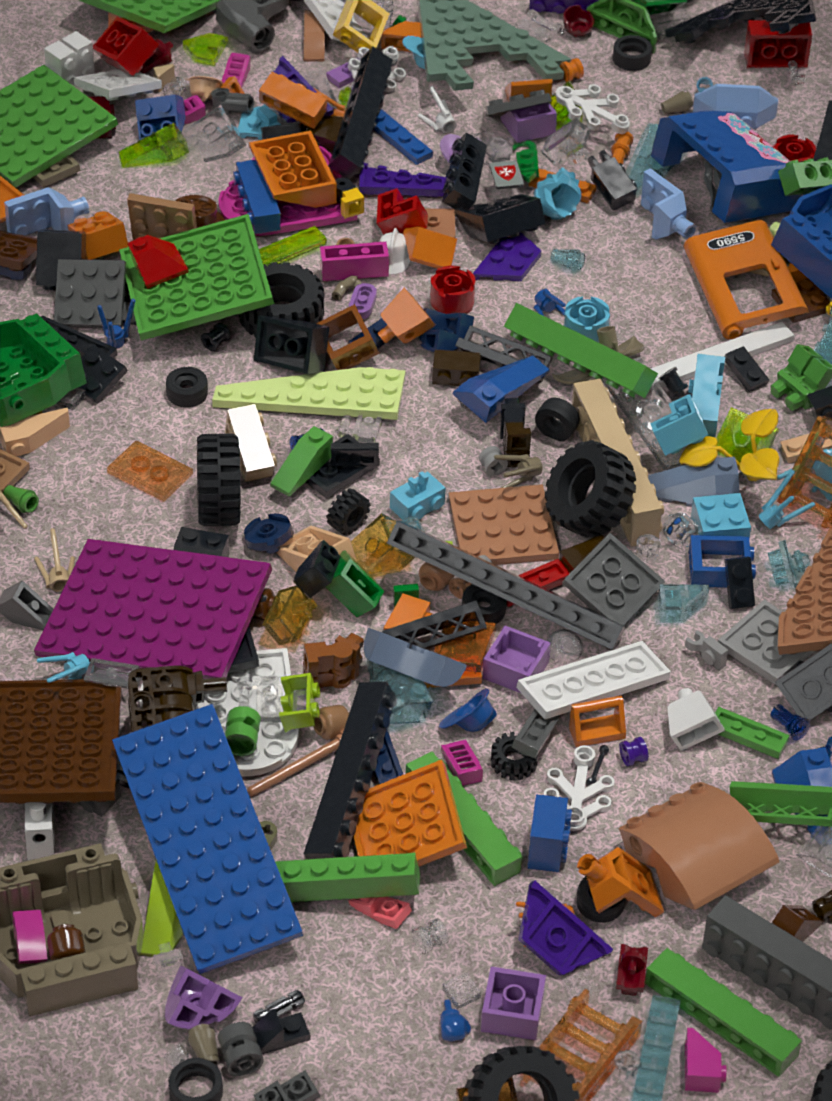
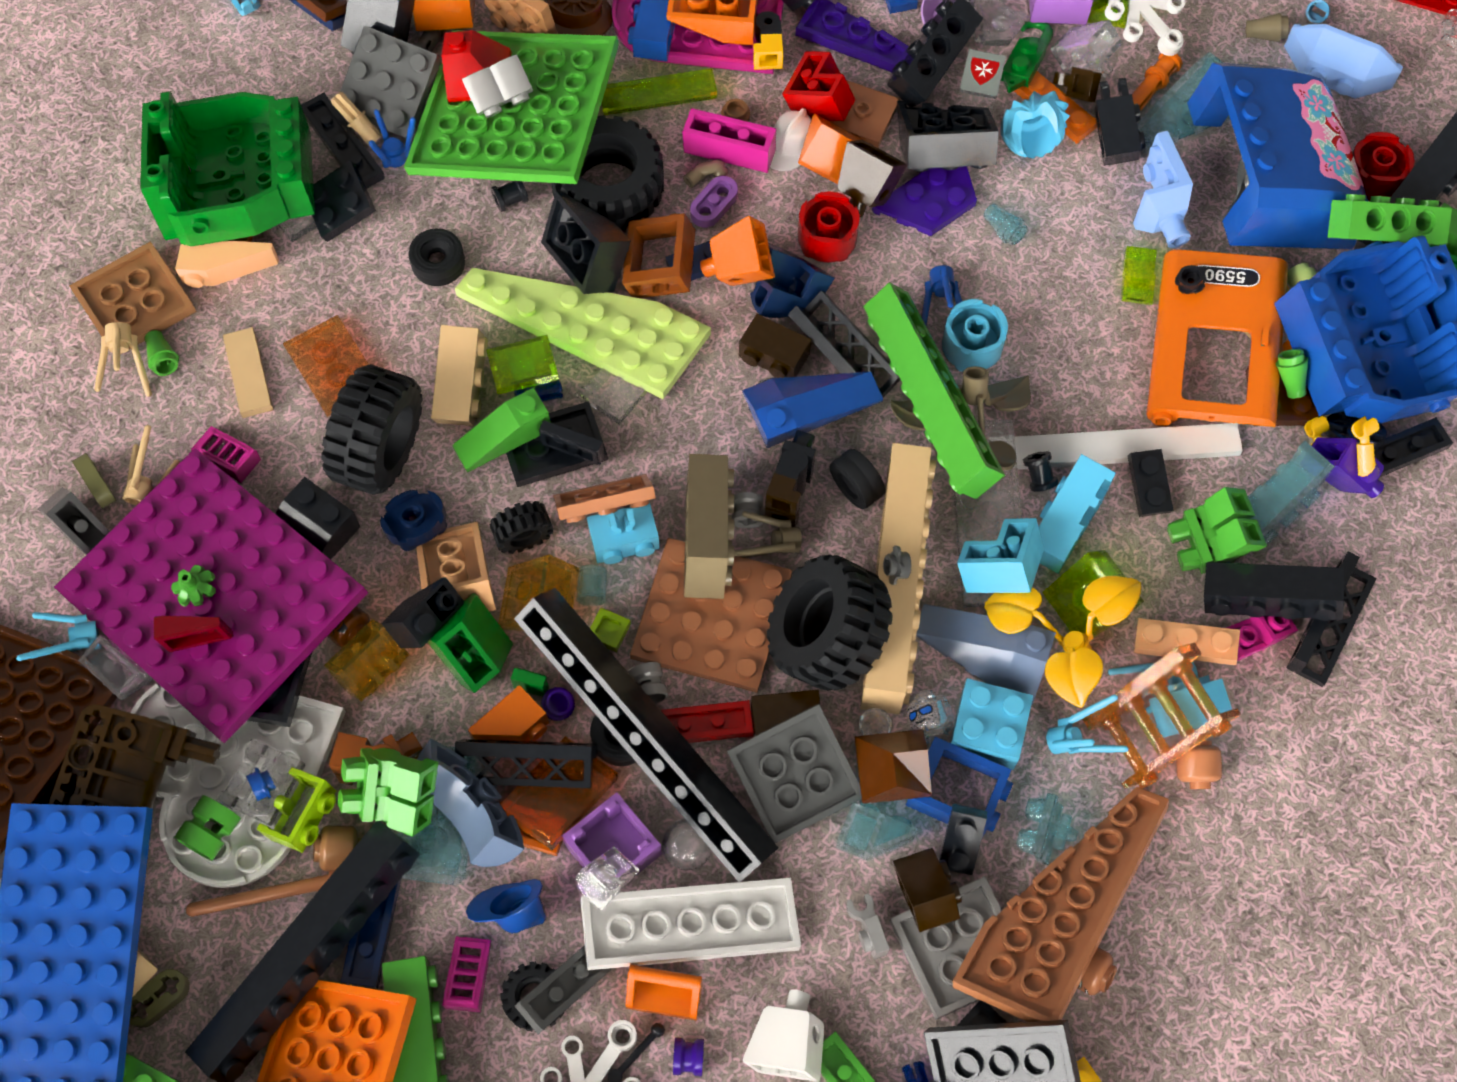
camera: 25 degrees right, 20 degrees up
none -> olive beam [72,453,117,509]
none -> dark red slope [154,616,234,652]
none -> bright green plant [171,565,216,606]
none -> dark pink slope [191,426,261,483]
none -> tan tile [223,327,274,418]
none -> blue plate [246,767,276,801]
none -> tan axle [331,92,382,147]
none -> bright green hips [337,748,438,837]
none -> brick [462,54,533,118]
none -> clear neon green slope [486,335,559,395]
none -> dark purple plate [541,687,575,721]
none -> nougat plate [553,474,656,523]
none -> clear slope [574,846,640,910]
none -> dark tan brick [684,453,735,599]
none -> torso [837,140,908,217]
none -> reddish brown slope [854,729,932,804]
none -> dark grey plate [883,546,911,585]
none -> dark brown brick [893,848,962,932]
none -> dark brown plate [1052,67,1102,102]
none -> clear neon green slope [1121,246,1157,305]
none -> black plate [1175,265,1207,294]
none -> bright green cone [1276,349,1308,399]

